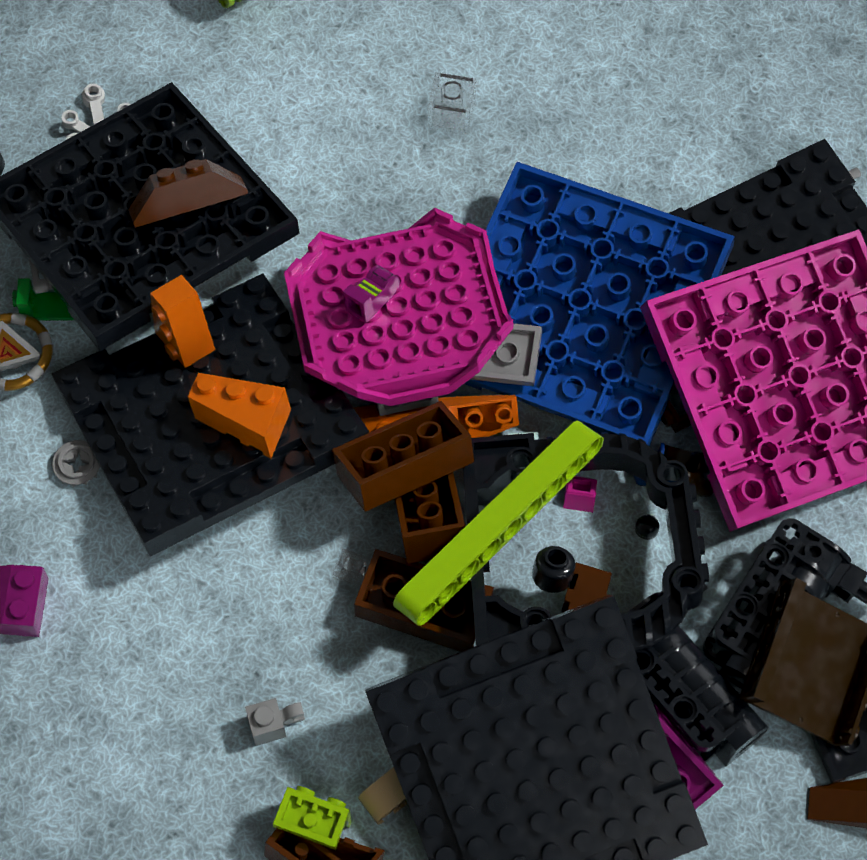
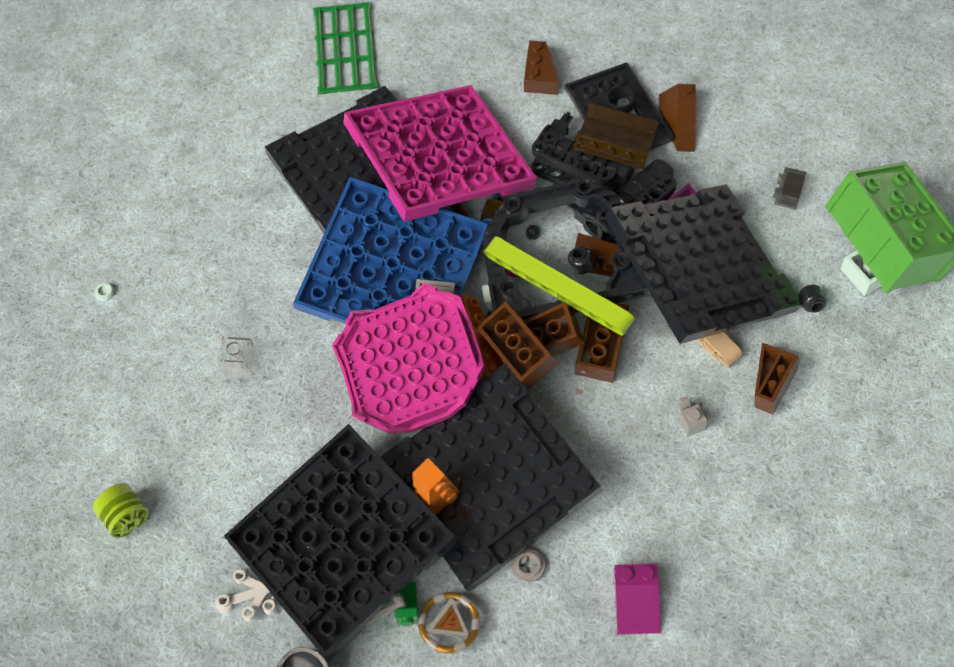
camera: 90 degrees left, 5 degrees down
reddish brown wedge [128,159,248,228] -> none
orange wedge [188,372,291,459] -> none
lime bracket [273,786,351,850] -> none
magenta leg [343,265,400,323] -> none

